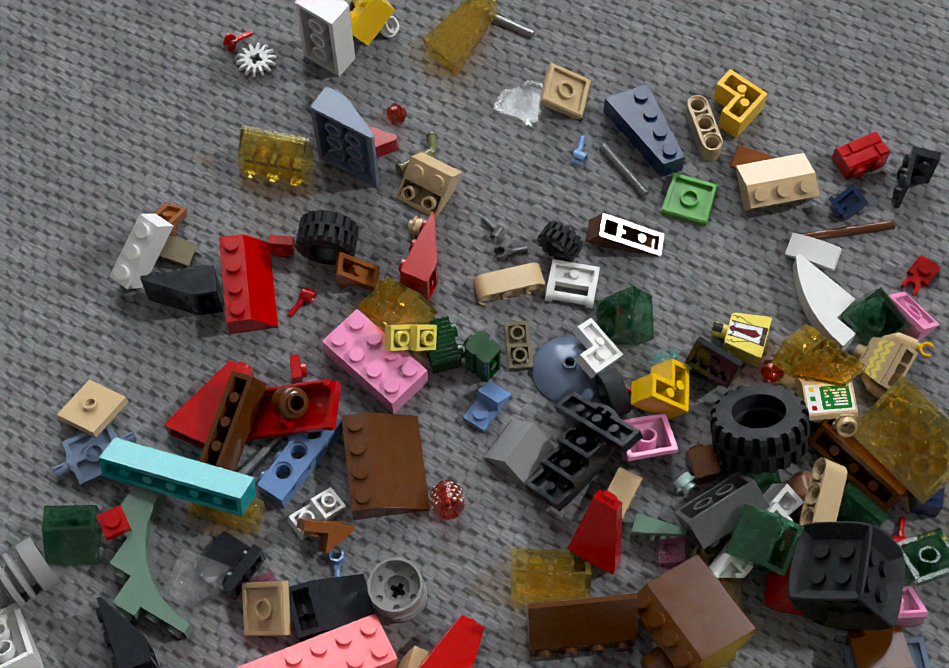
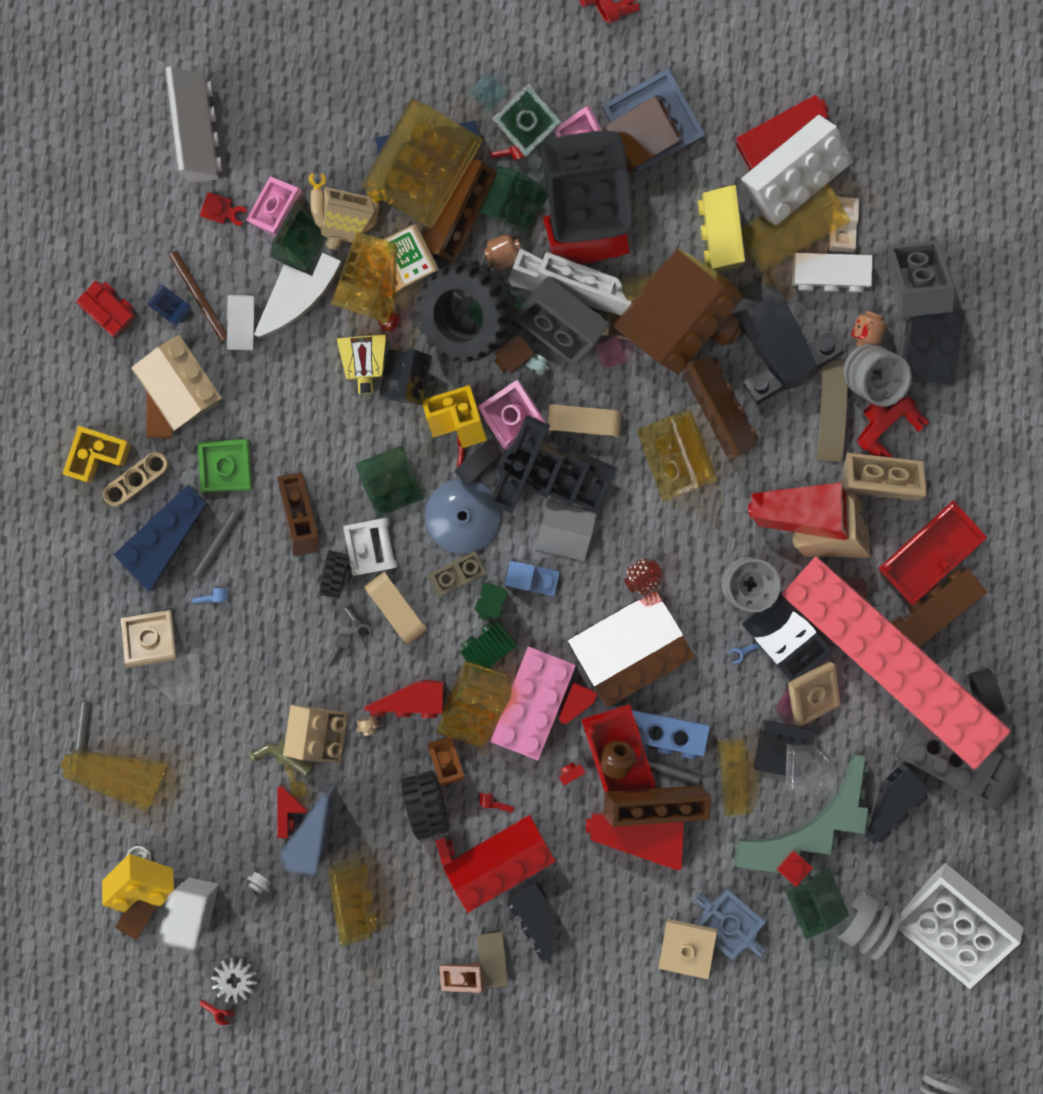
camera: 115 degrees left, 25 degrees up
brick [99,438,256,517] -> none
white brick [109,214,173,289] -> none
white slope [287,487,346,540] -> none
dark orange slope [296,517,355,554] -> none
light yellow slope [384,324,437,351] -> none
clear red plate [386,103,407,125] -> none
red slope [567,489,622,575] -> none
white plate [573,318,623,379] -> none
sand green slope [630,514,687,542] -> none
clear light blue tile [653,348,678,365] -> none
clear green slope [725,504,804,577] -> none
tan beam [800,458,847,527] -> none
tan plate [833,414,858,437] -> none
black bracket [892,146,941,208] -> none
none -> clear yellow hand [283,763,307,797]
none -> red tile [559,681,598,724]

